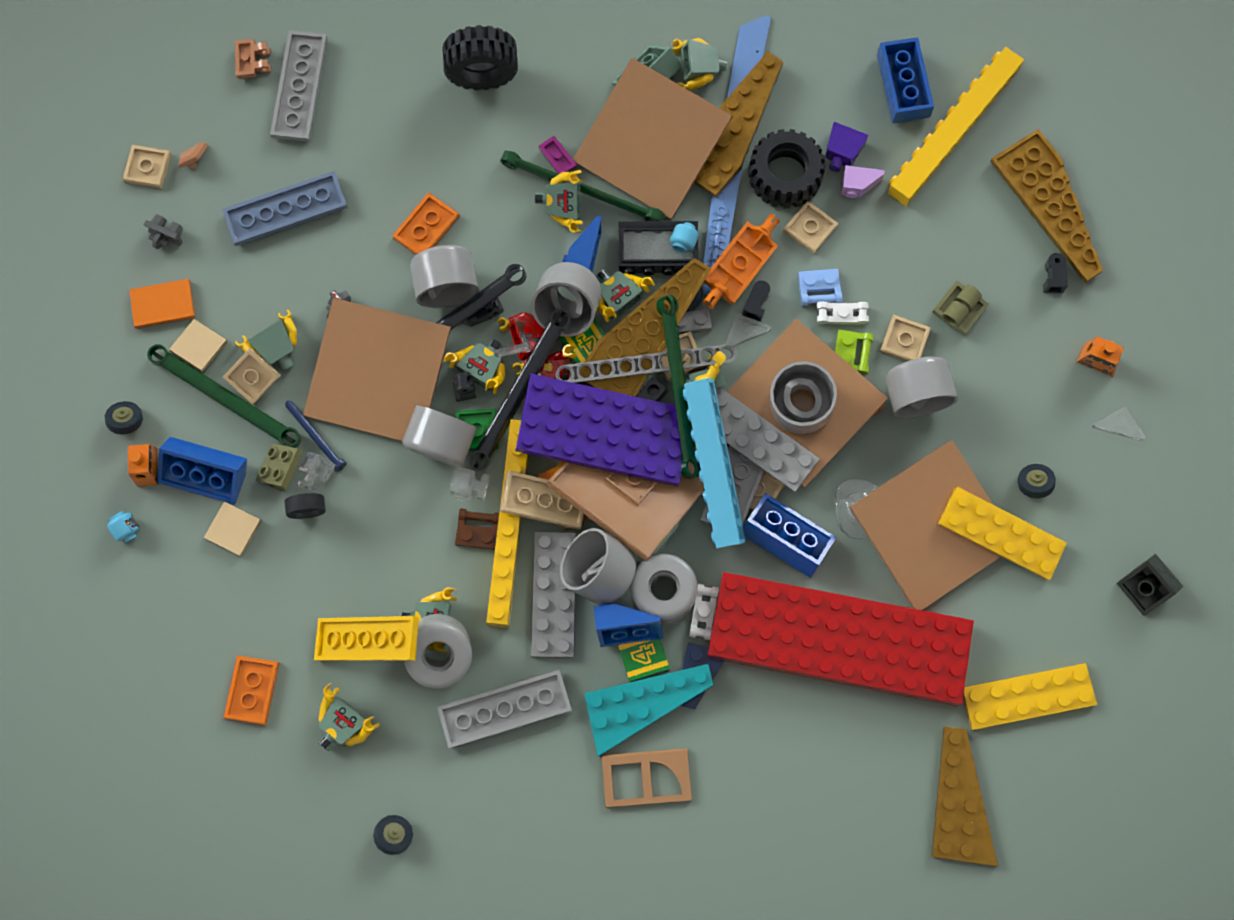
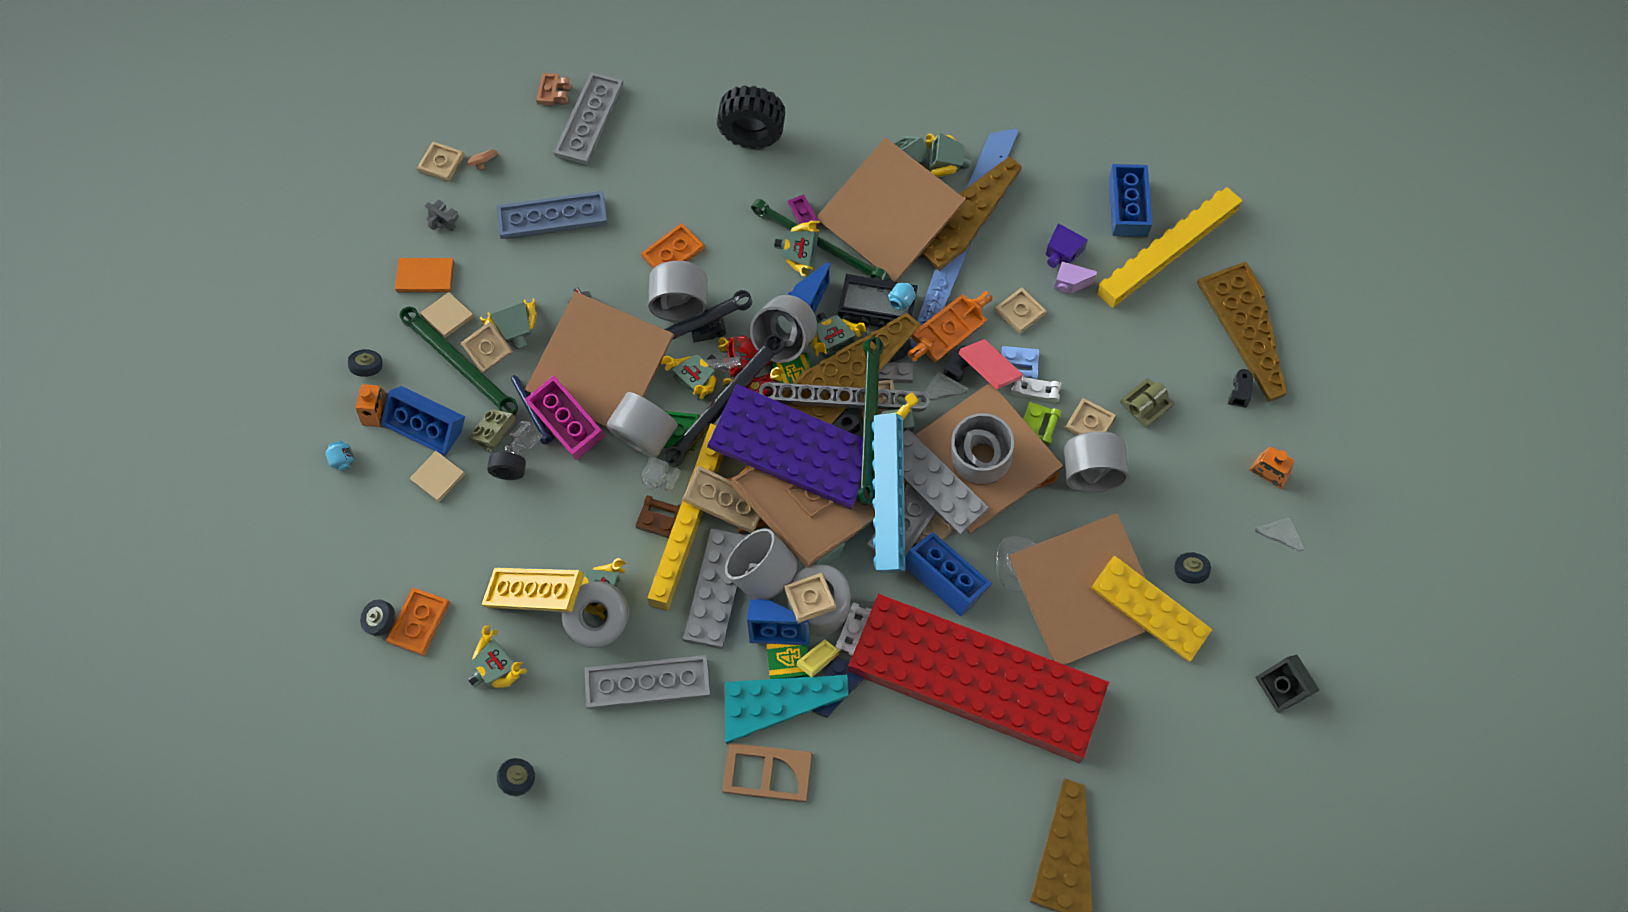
camera: 10 degrees right, 10 degrees down
black leg [453,372,476,402] -> none
black tyre [748,129,825,208] -> none
yellow plate [963,663,1097,730] -> none
none -> black wheel [360,599,395,636]
none -> dark pink brick [524,375,605,461]
none -> tan tile [784,573,837,623]
none -> light yellow tile [797,639,840,677]
none -> coral tile [958,339,1023,389]

